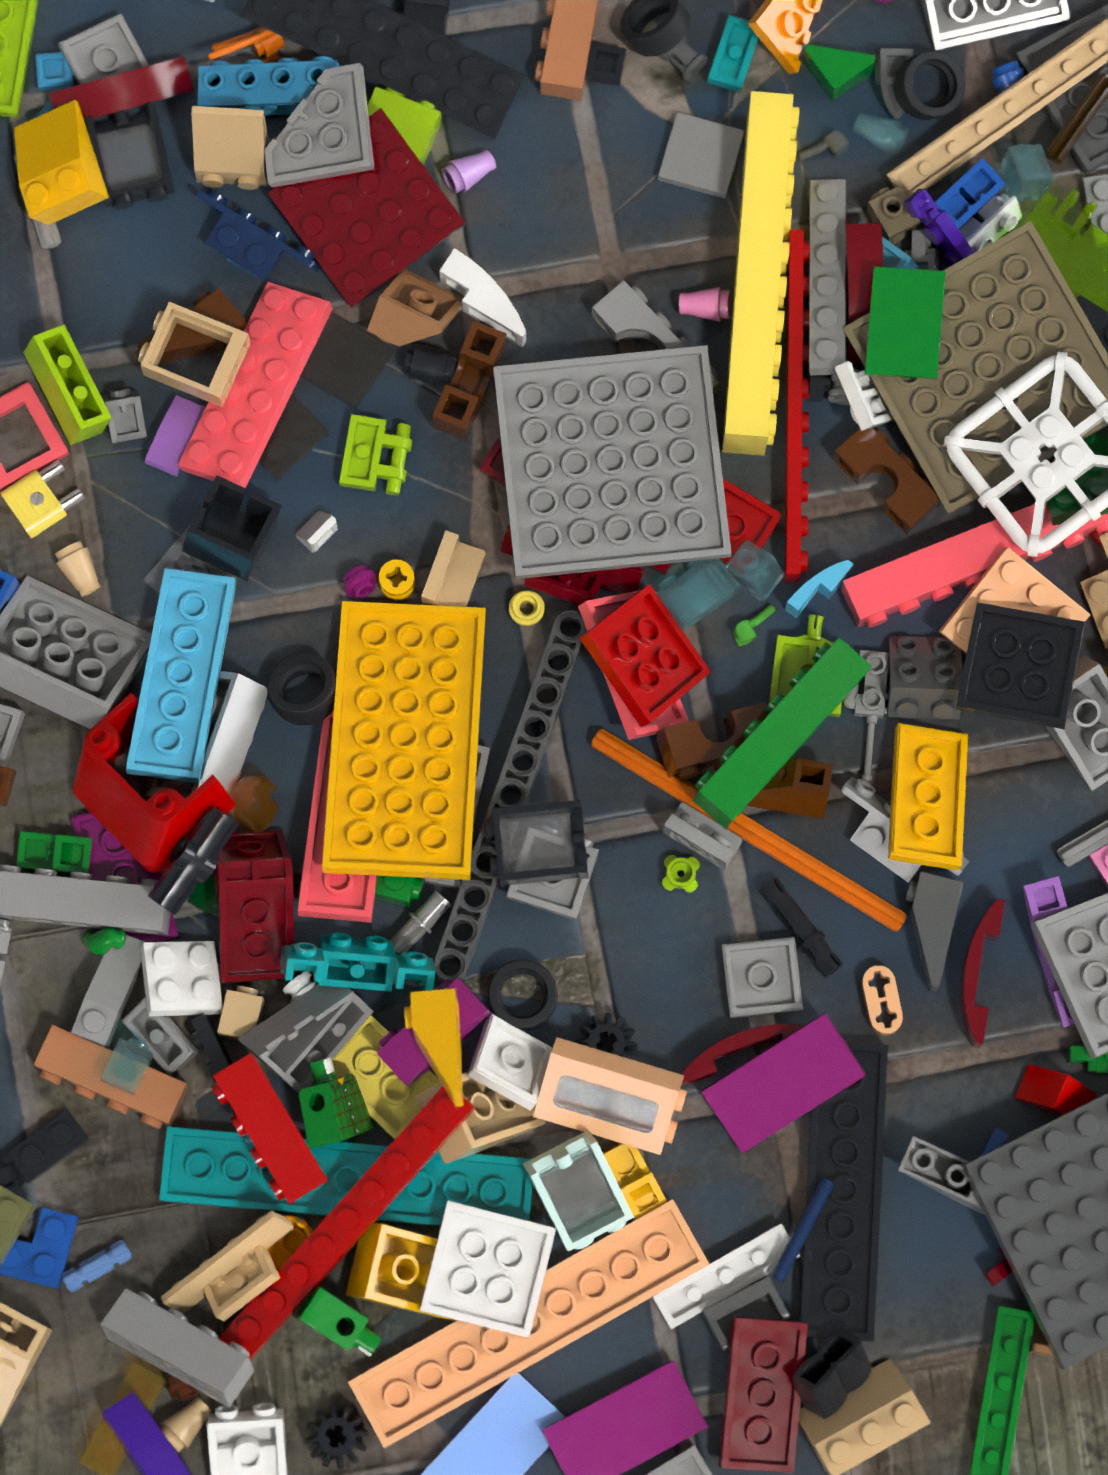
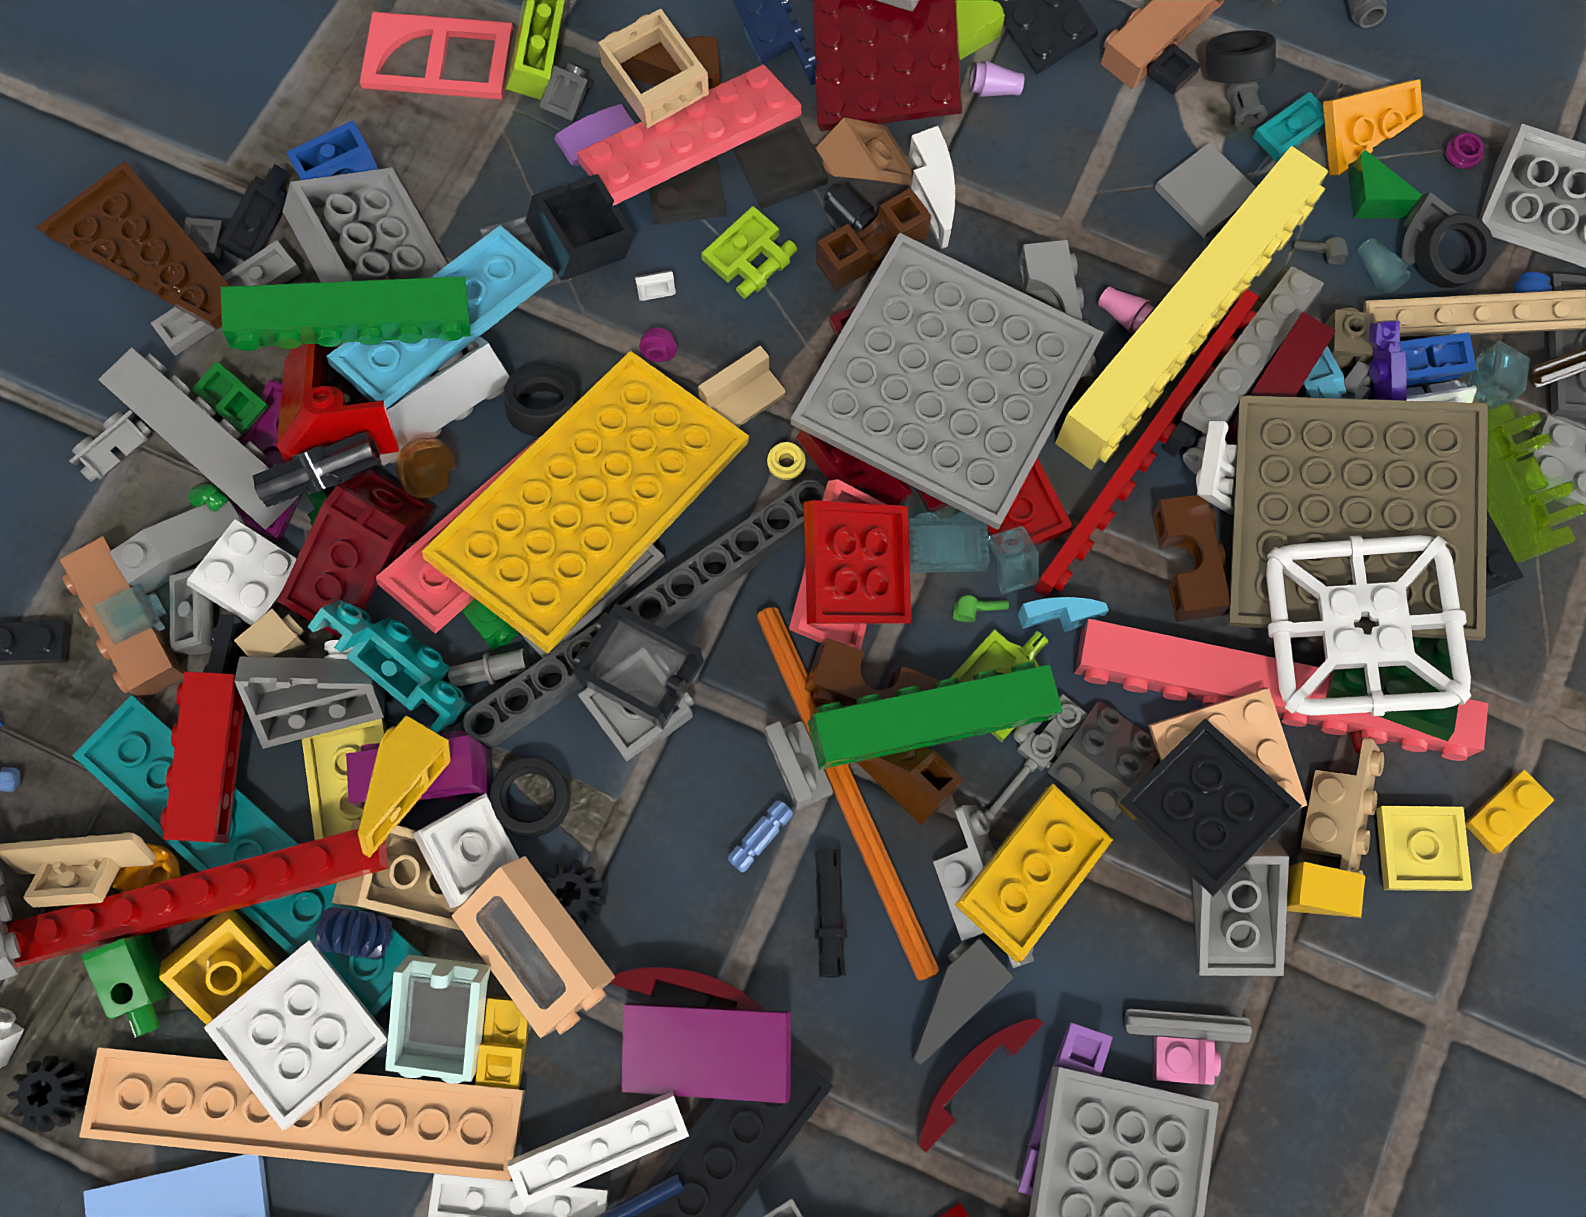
camera: 35 degrees right, 5 degrees down
light yellow piece [0,460,84,539] -> none
tan cone [55,541,100,597] -> none
green torso [299,1057,374,1149] -> none
yellow wheel [379,560,415,601] -> none
lime plate [662,855,700,893] -> none
light grey plate [722,937,803,1018] -> none
light nougat beam [861,965,903,1036] -> none
green tile [865,267,946,380] -> none
none -> green brick [221,276,471,351]
none -> dark blue gear [315,907,392,960]
none -> white plate [507,1091,689,1207]
none -> medium blue axle [728,800,793,872]

